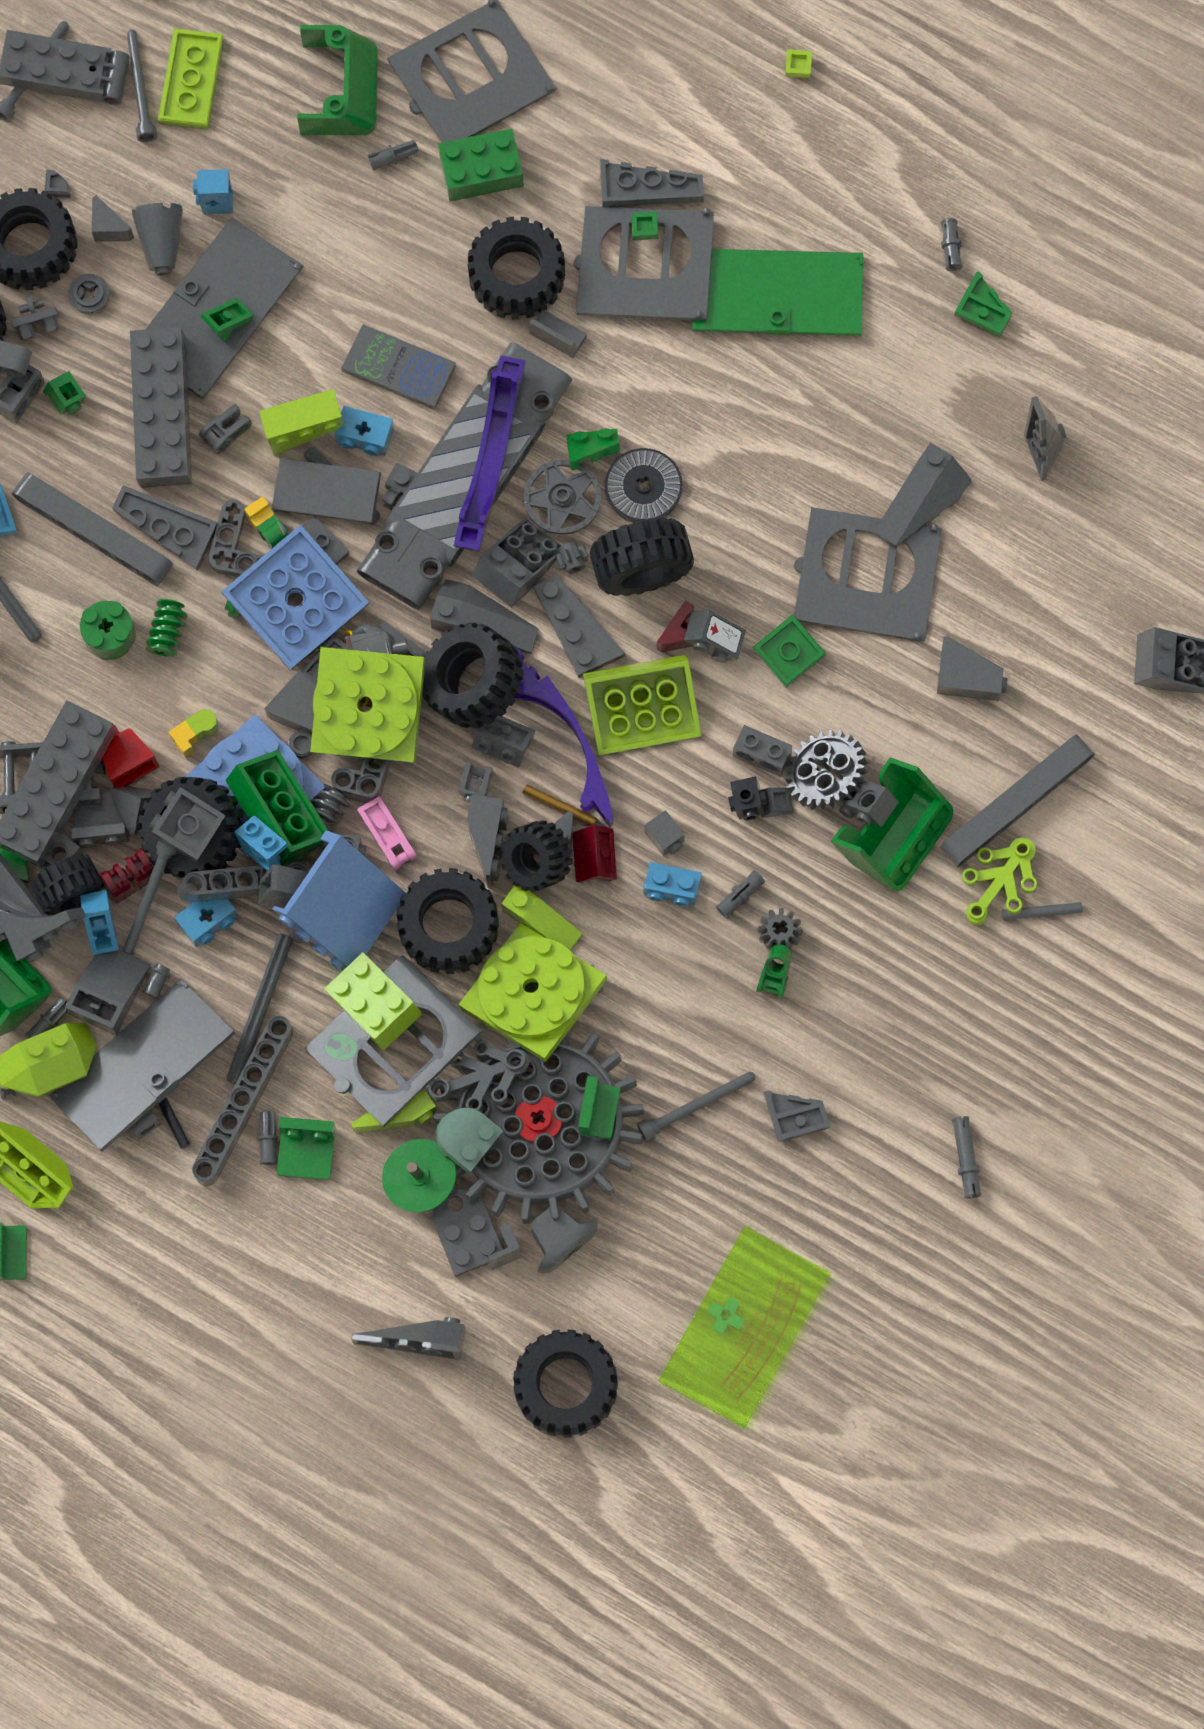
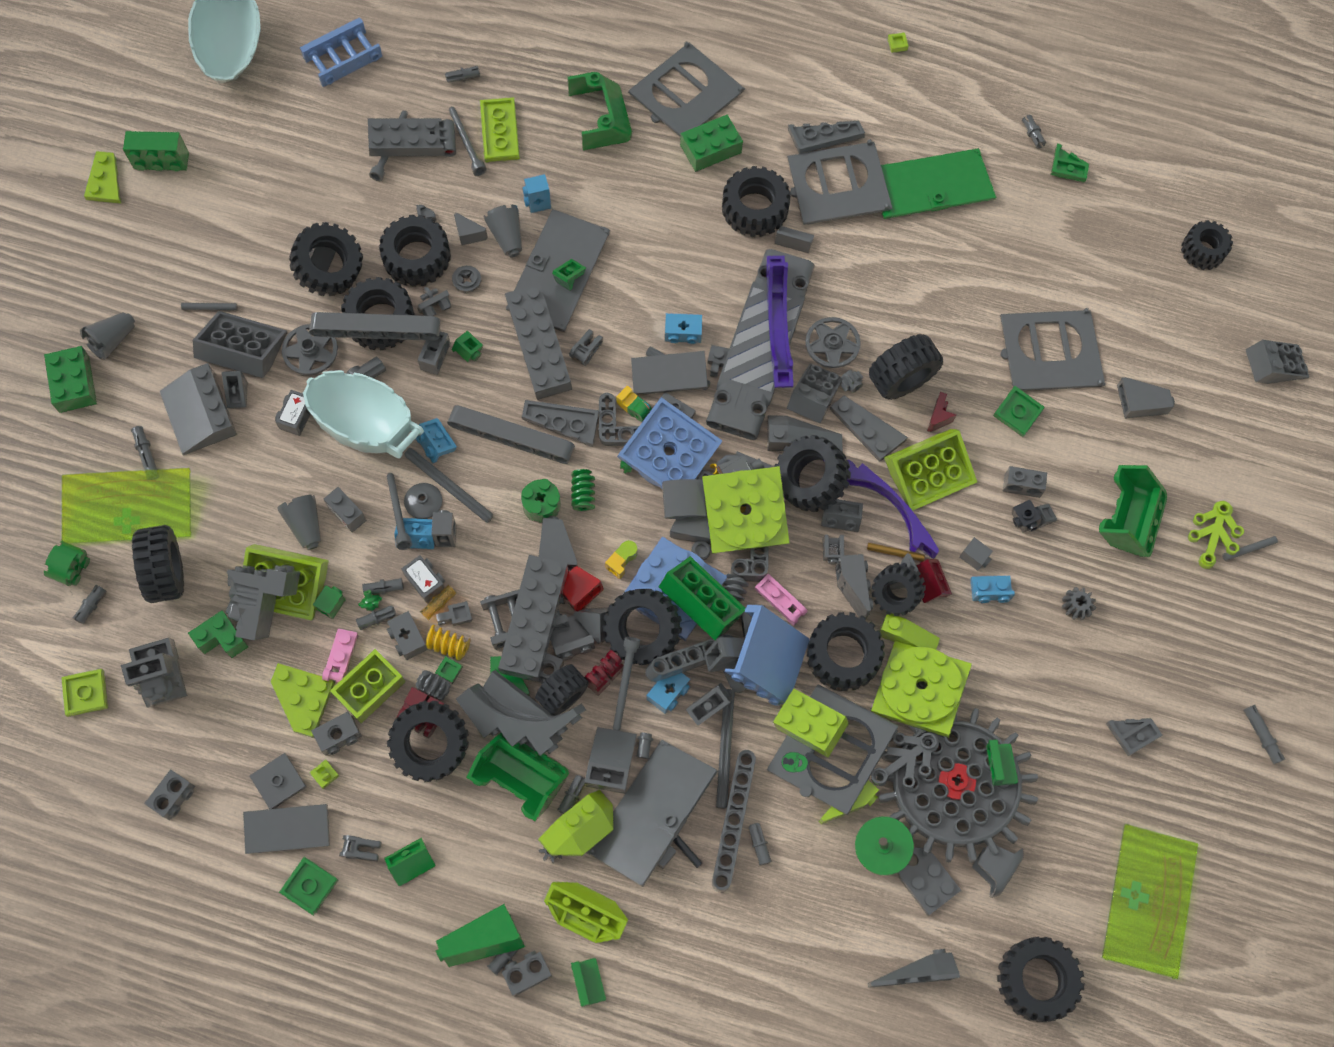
camera: 20 degrees left, 5 degrees down
dark azure brick [80,890,119,955] -> none
dark grey plate [149,787,226,862] -> none
dark azure bracket [235,816,288,871] -> none
lime wedge [259,389,345,456] -> none
green bracket [277,1117,336,1180] -> none
dark grey tile [341,324,456,410] -> none
dark grey axle [368,140,419,171] -> none
sand green slope [435,1108,503,1173] -> none
dark grey panel [488,1224,522,1270] -> none
green wing [566,428,620,470] -> none
piece [605,448,682,522] -> none
green plate [631,211,658,241] -> none
dark grey piece [637,1072,756,1142] -> none
dark grey brick [684,610,746,663] -> none
dark grey pin [716,870,765,919] -> none
green piece [756,945,792,999] -> none
dark grey gear [784,729,869,811] -> none
dark grey brick [835,779,899,827] -> none
dark grey wedge [873,443,972,547] -> none
dark grey beam [940,734,1095,867] -> none
dark grey wedge [1024,396,1066,481] -> none
none -> dark grey slope [538,516,578,571]
none -> dark grey slope [662,479,706,520]
none -> dark grey brick [686,683,733,726]
none -> black tyre [1181,220,1233,270]

